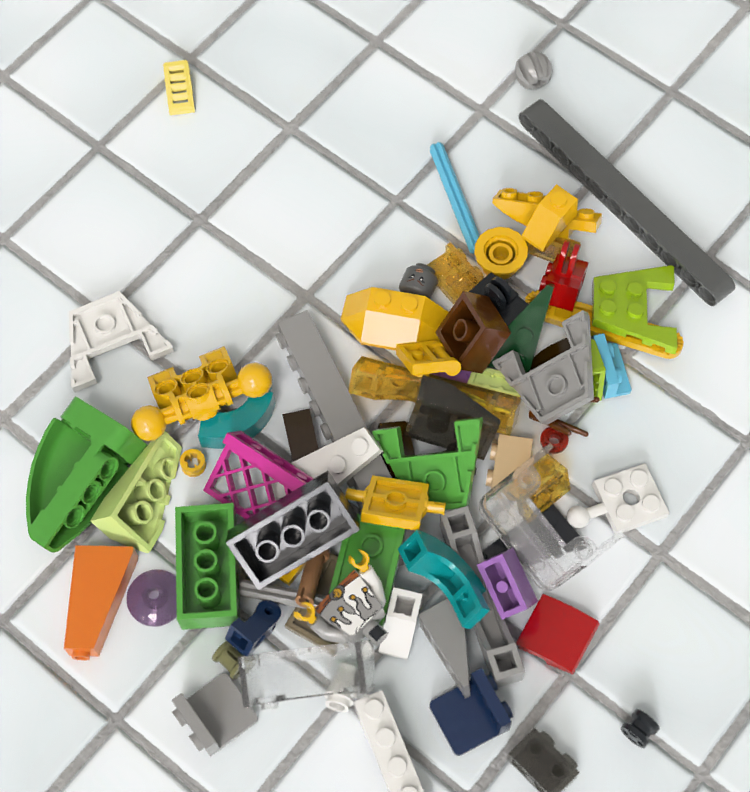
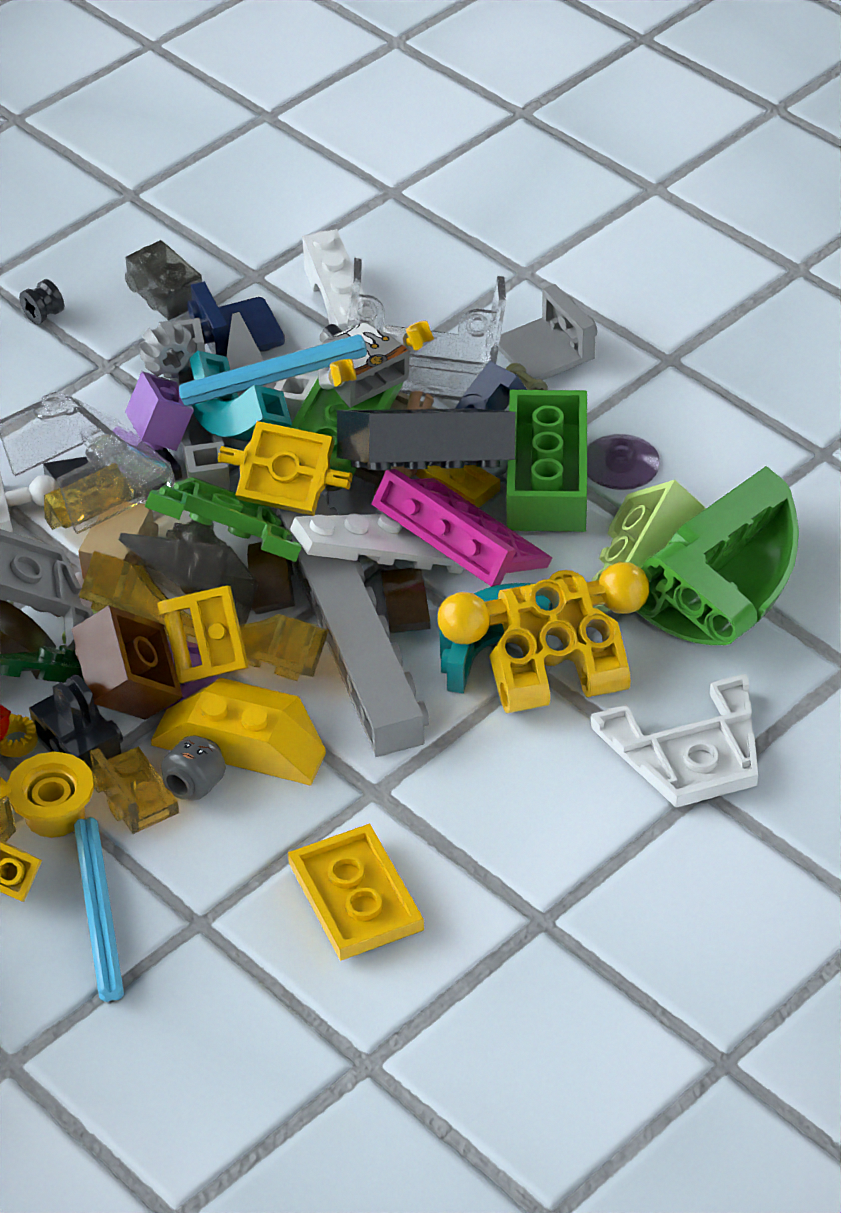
camera: 175 degrees left, 20 degrees down
orange slope [64,545,138,661] -> none
light yellow slope [163,60,195,115] -> none
red slope [516,594,600,675] -> none
none -> light grey piece [139,321,196,379]
none -> medium azure axle [179,334,367,406]
none -> yellow plate [288,823,424,961]

